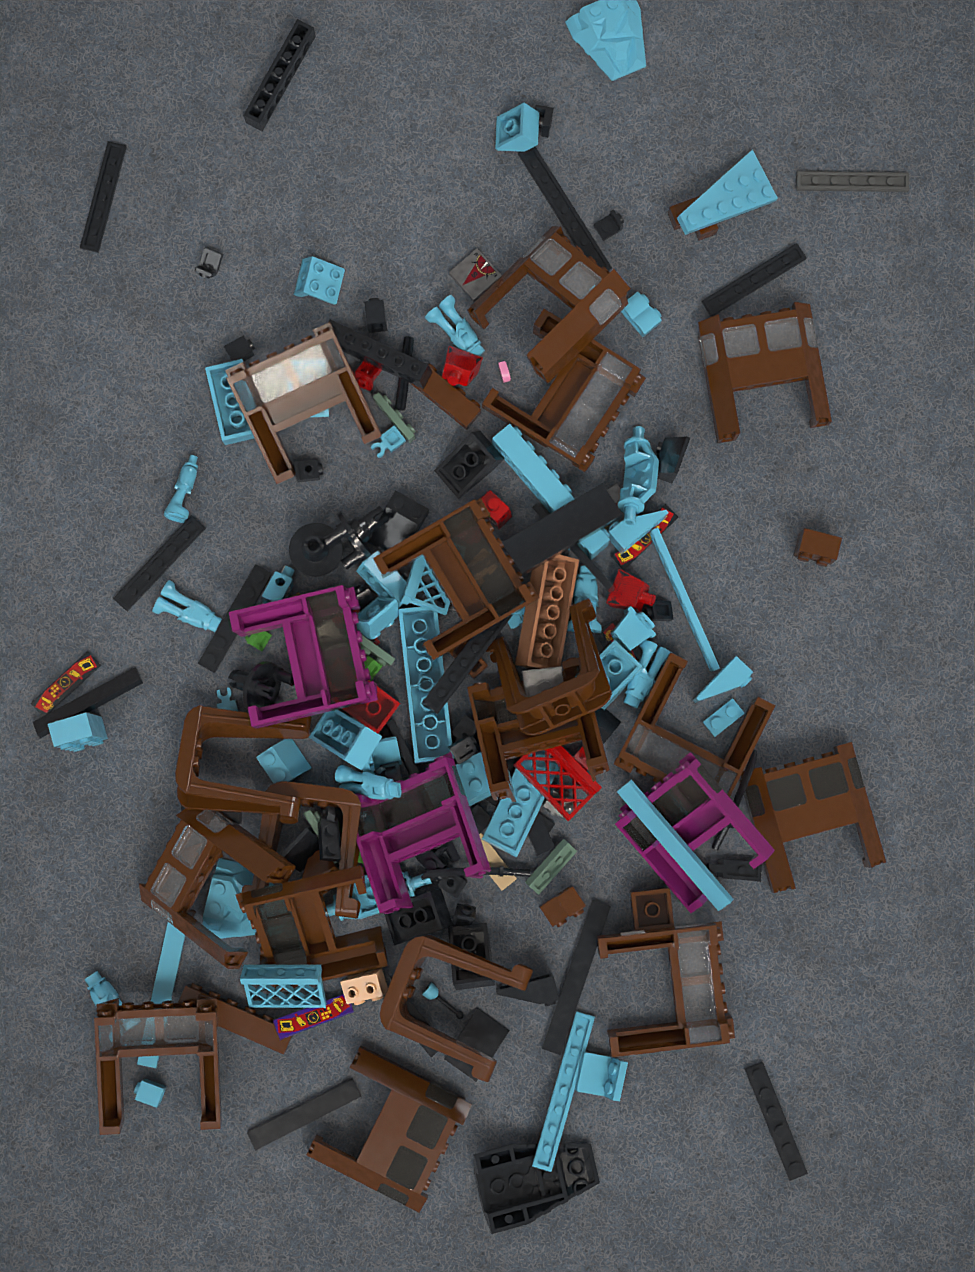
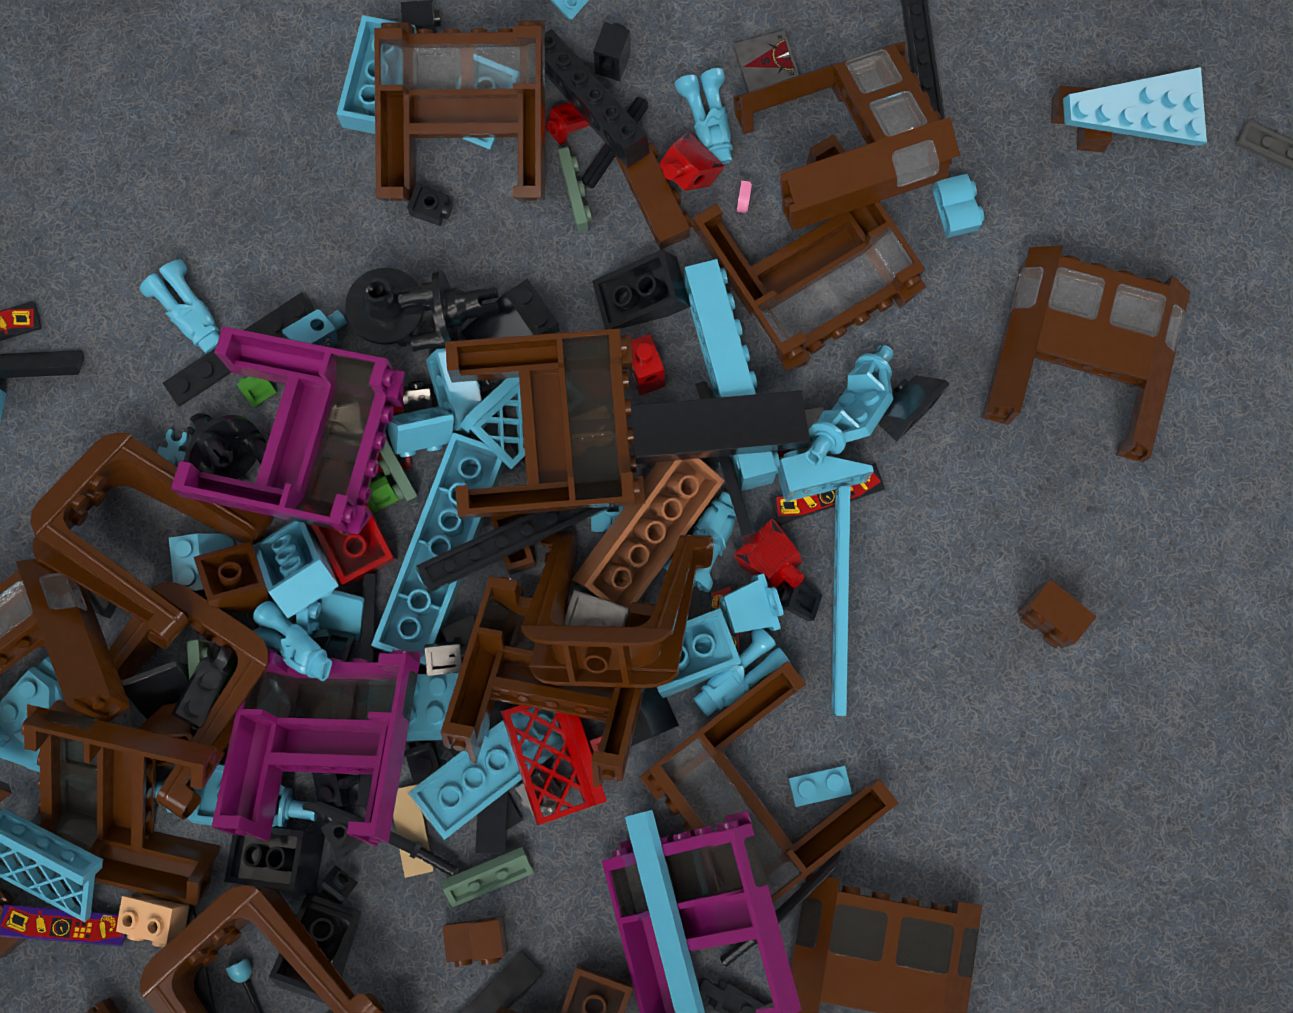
camera: 25 degrees right, 5 degrees down
black tile [113,515,206,612] -> none
medium azure piece [164,455,198,523] -> none
medium azure plate [371,425,406,458] -> none
black bracket [593,209,624,241] -> none
medium azure slope [693,656,753,703] -> none
black tile [701,243,807,317] -> none
none -> reddish brown slope [193,541,269,613]

